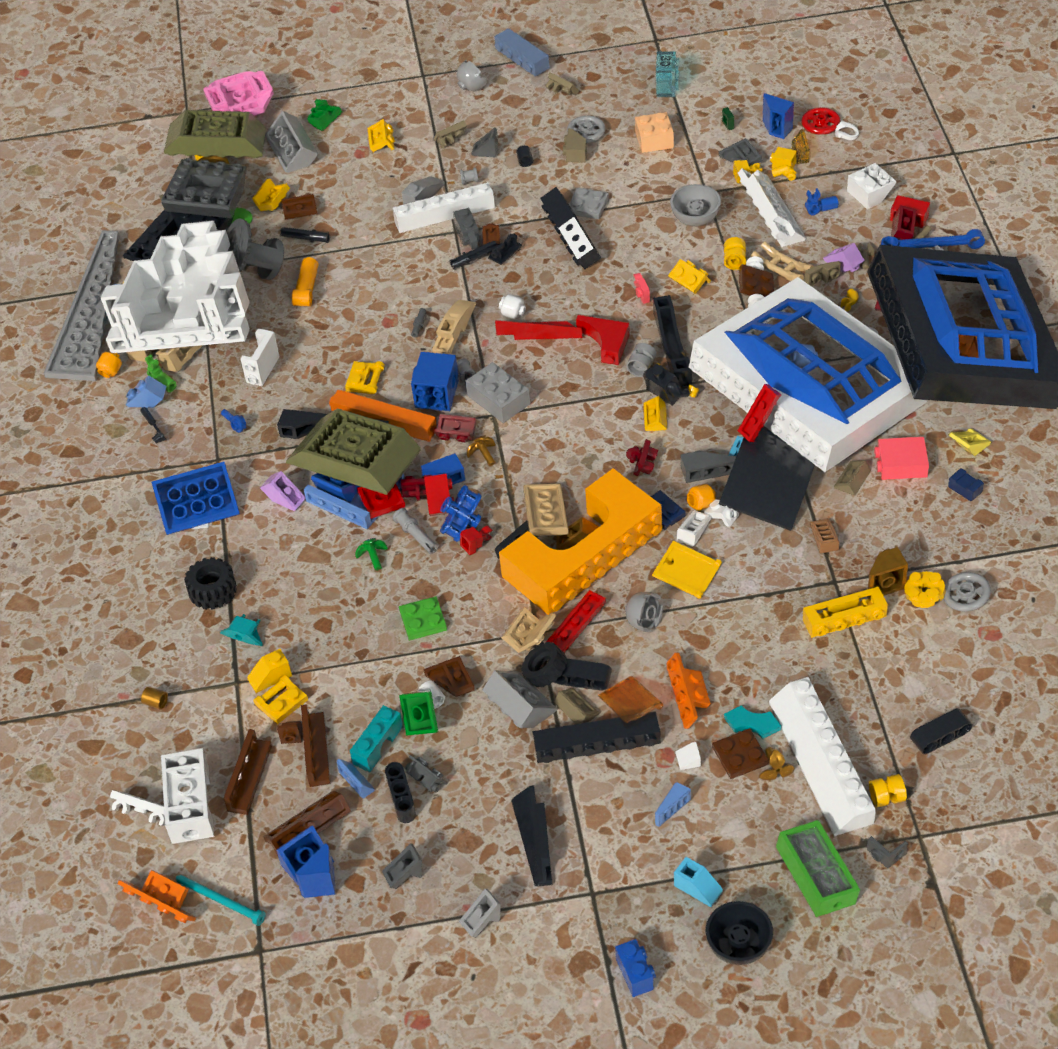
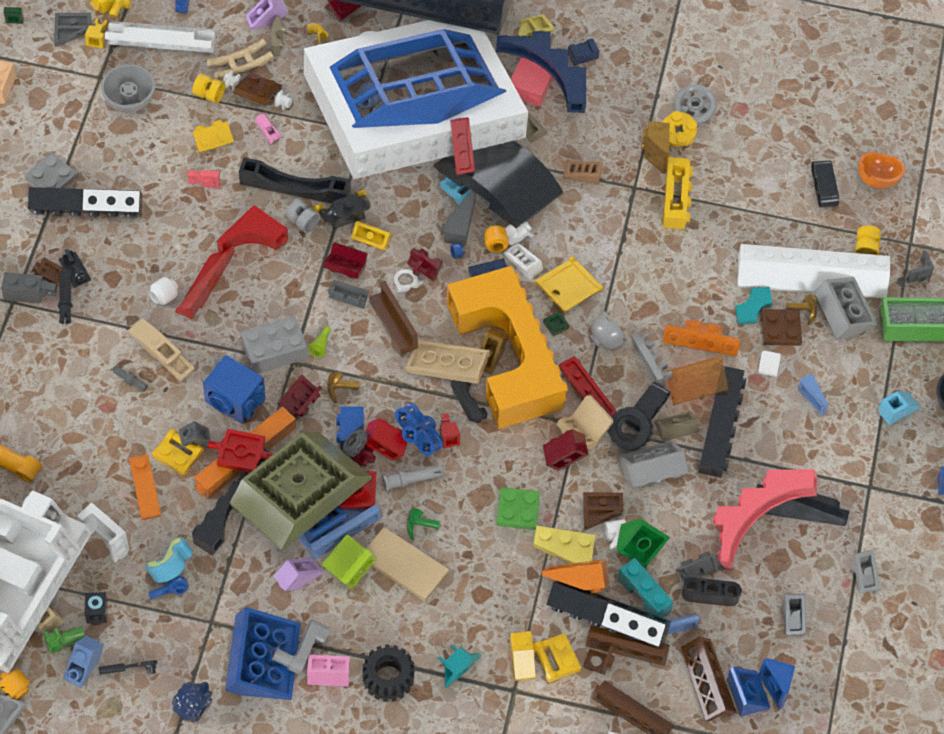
camera: 75 degrees left, 10 degrees up
none -> black brick [85,592,108,625]
none -> orange slope [129,454,161,520]
none -> medium azure animal [146,537,193,583]
none -> dark blue animal [172,681,213,723]
none -> dark grey bracket [179,421,211,448]
none -> red plate [208,428,275,473]
none -> bright pink bar [255,113,281,144]
none -> light grey beam [272,619,330,675]
none -> bright pink hinge [307,655,350,687]
none -> lime cone [308,326,331,357]
none -> lime bracket [322,535,377,590]
none -> dark red bracket [323,242,368,279]
none -> dark grey hinge [328,280,369,309]
none -> dark grey gear [342,429,368,458]
none -> tan tile [366,527,449,602]
none -> reddish brown fence [369,281,418,355]
none -> white piece [394,269,424,293]
none -> blue hinge [450,243,465,259]
none -> dark blue arch [496,31,586,113]
none -> light yellow wing [533,526,596,564]
none -> orange slope [542,559,610,593]
none -> dark green tile [543,311,569,336]
none -> dark red brick [543,429,589,471]
none -> black brick [546,580,671,648]
none -> light grey plate [631,333,673,386]
none -> coral arch [713,469,818,569]
none -> light grey slope [814,277,878,340]
none -> orange cylinder [858,151,905,190]

